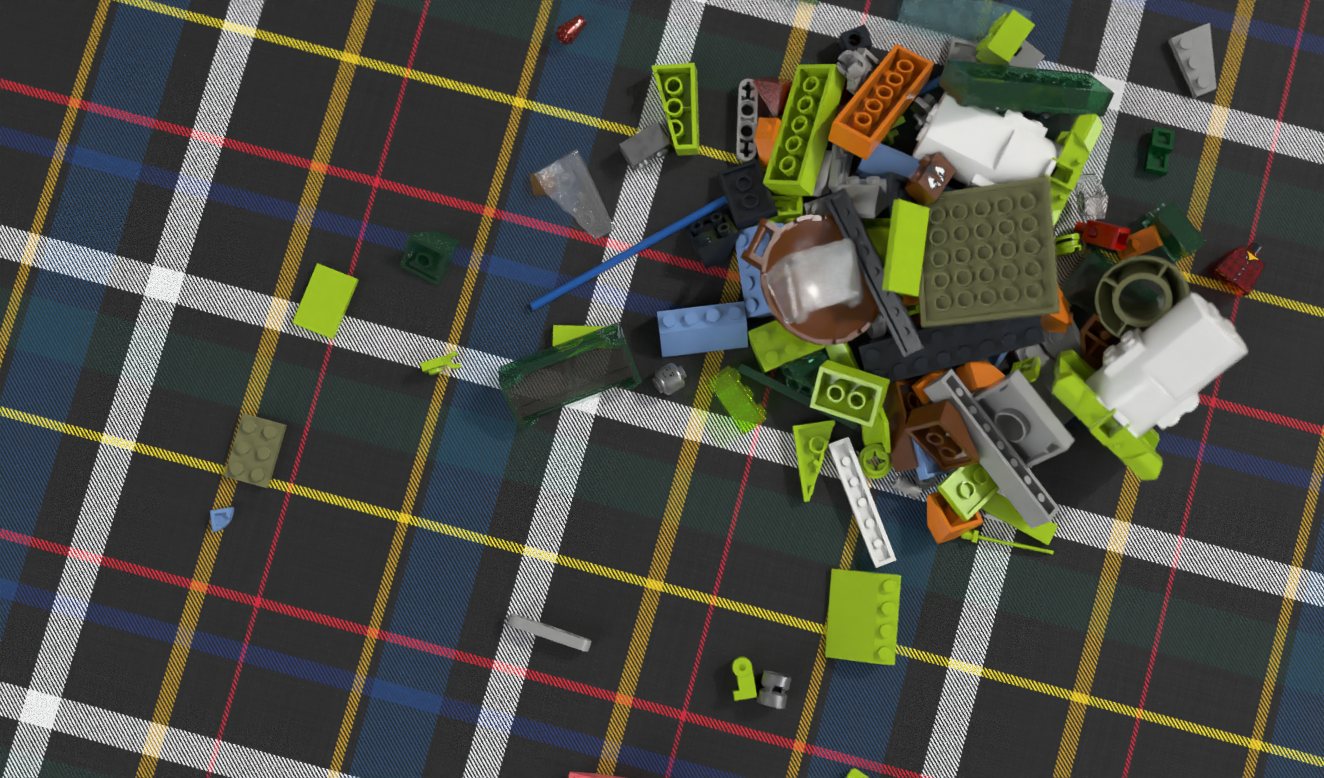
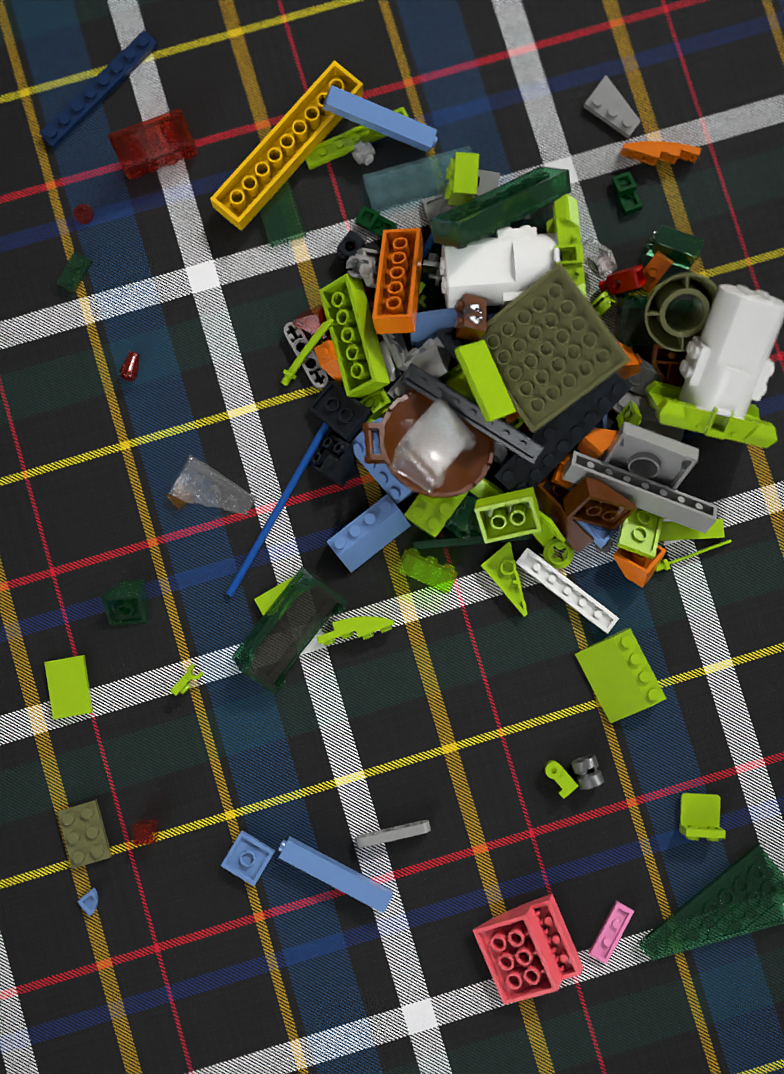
camera: 30 degrees left, 0 degrees up
flat silver brick [619,122,670,171] -> none
lime wedge [651,63,699,156] -> none
flat silver head [653,363,687,395] -> none
light grey pin [892,475,922,500] -> none
torso [1208,242,1265,297] -> none
none -> clear red brick [132,819,158,845]
none -> medium blue plate [221,830,275,886]
none -> medium blue brick [278,836,393,913]
none -> lime sword [281,319,335,386]
none -> lime slope [317,616,395,646]
none -> dark green slope [355,206,398,239]
none -> orange slope [619,141,701,166]

